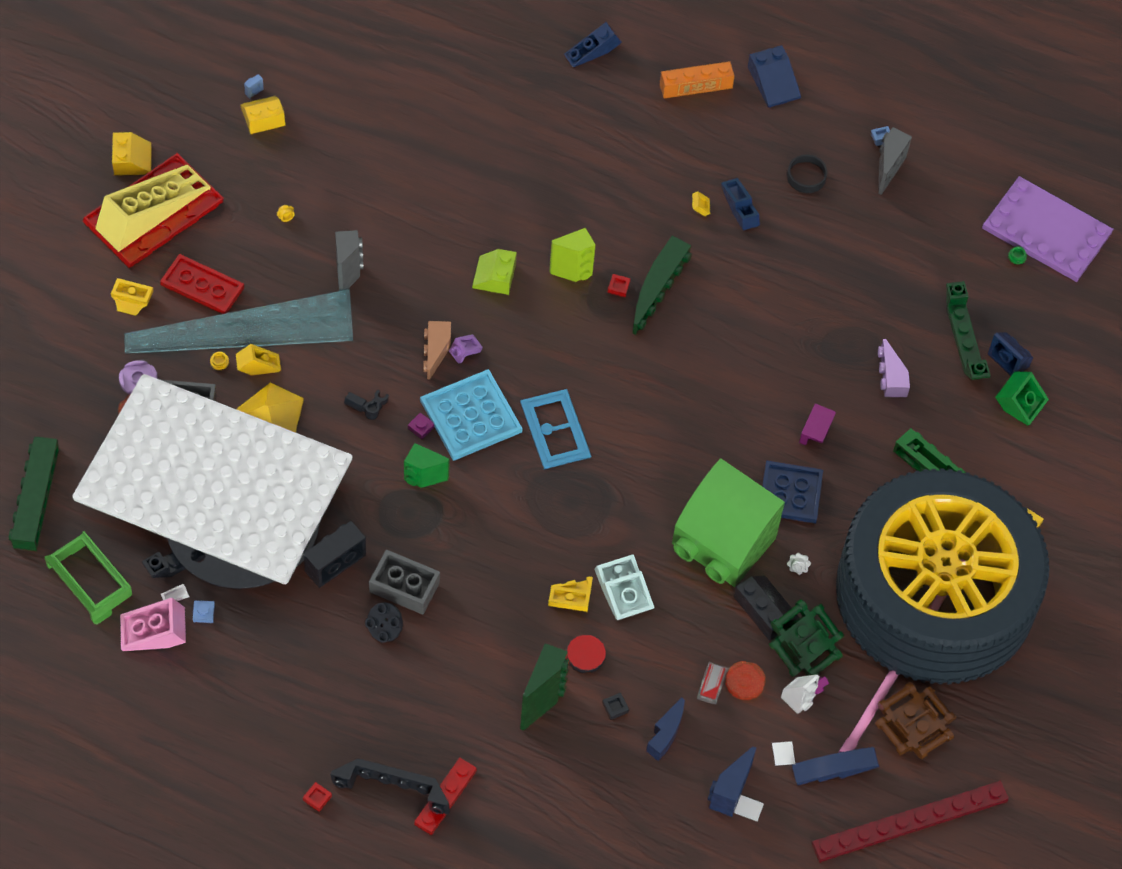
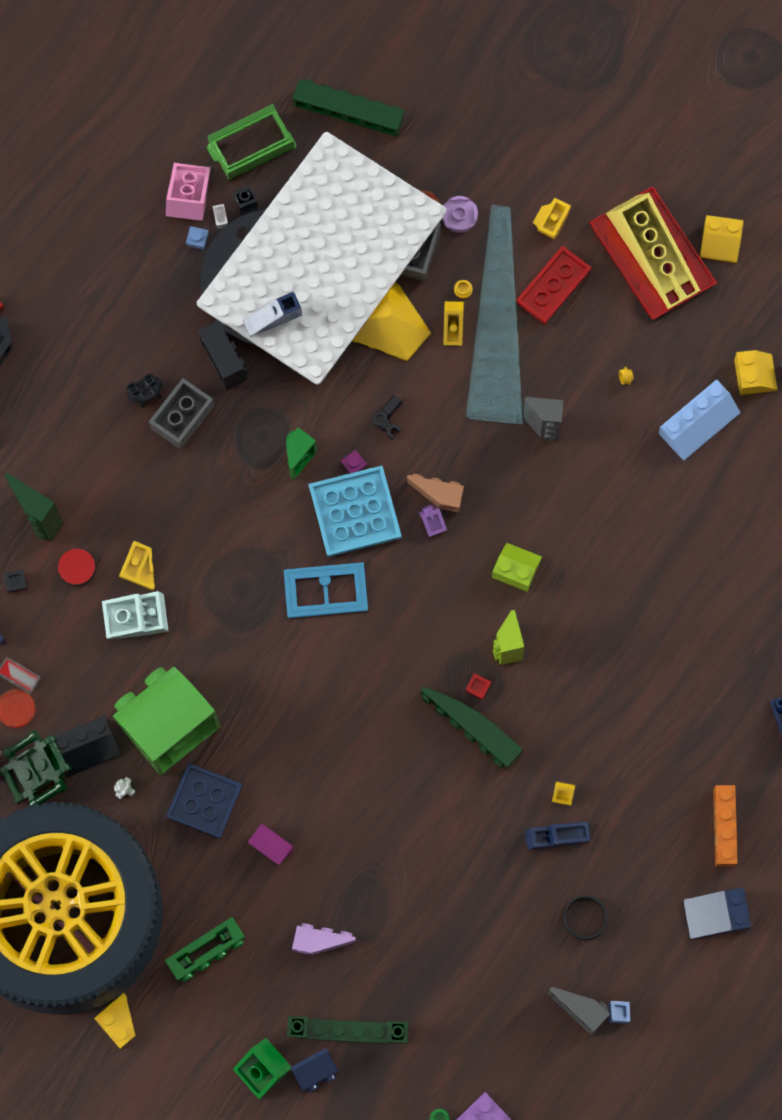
camera: 110 degrees right, 15 degrees up
none -> slope [243,292,303,337]
none -> light blue slope [658,380,740,461]

